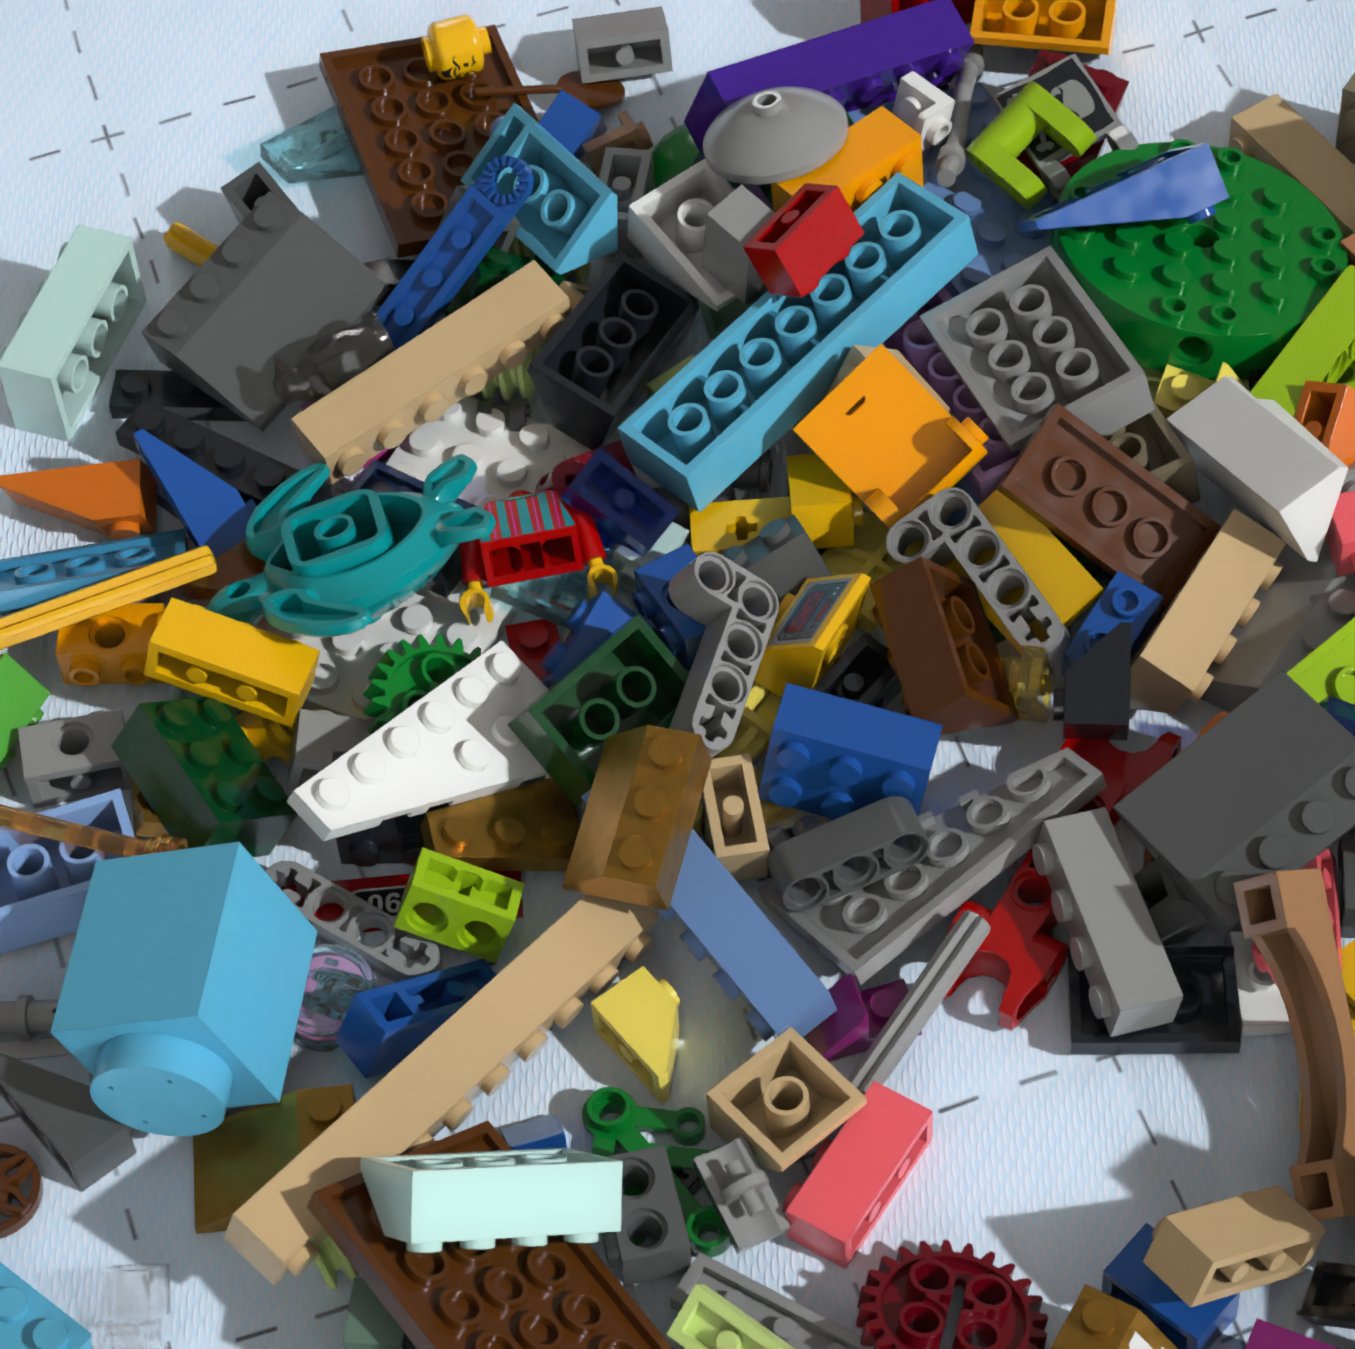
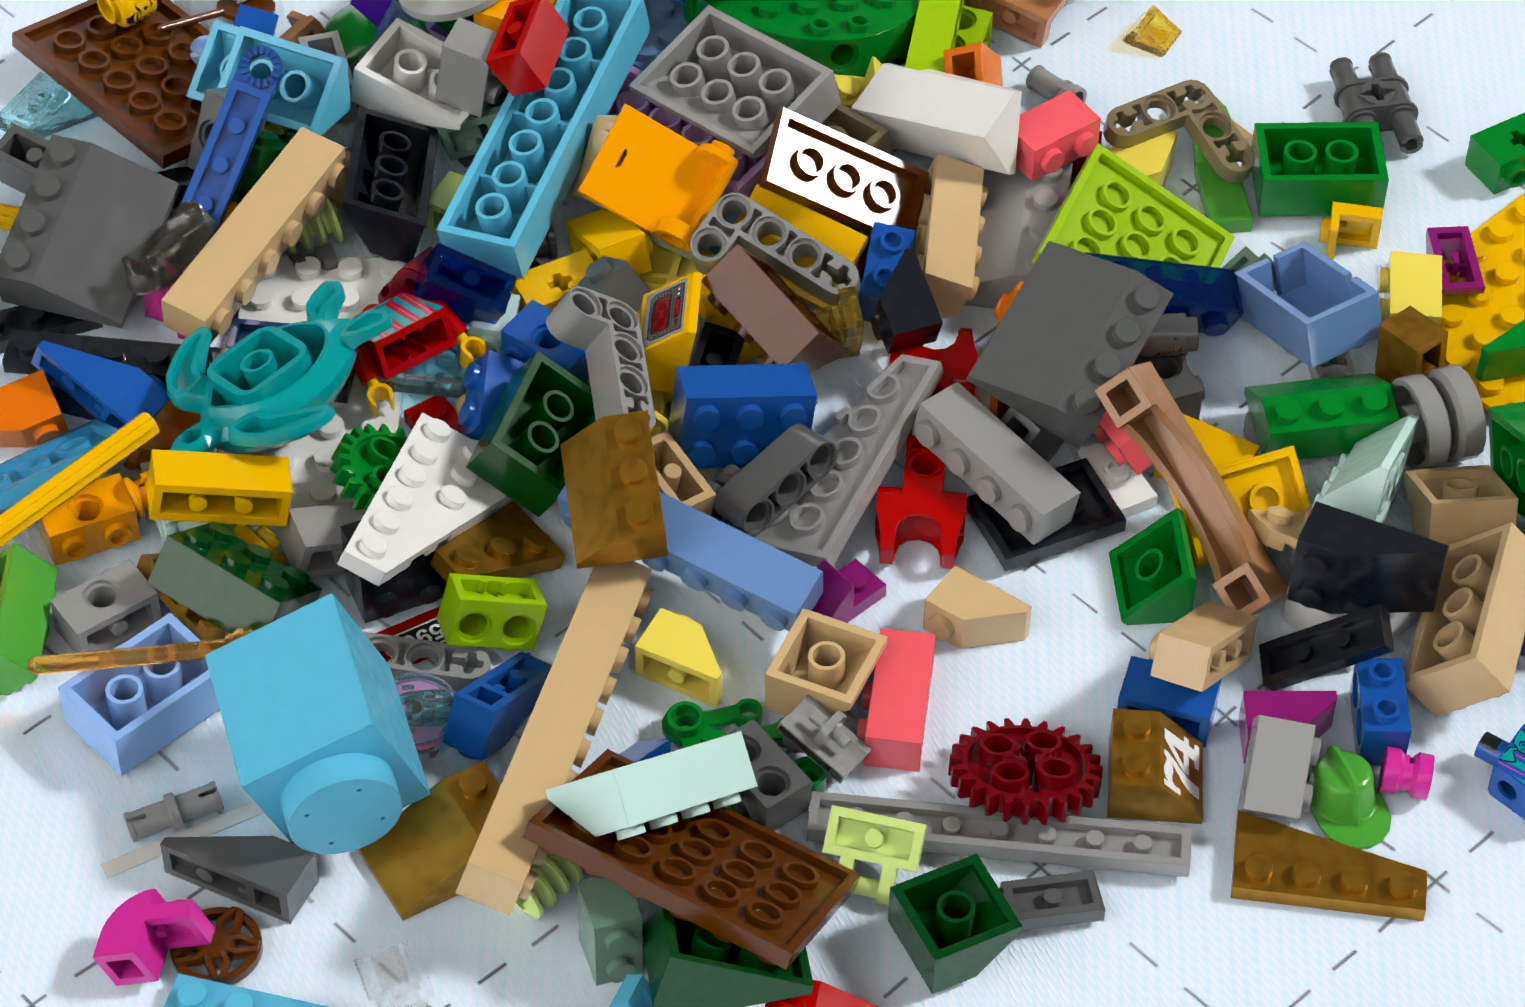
camera: 30 degrees left, 5 degrees down
light grey axle [847,910,991,1095] -> none
none -> tan slope [923,565,1032,649]
none -> green slope [1108,508,1197,625]

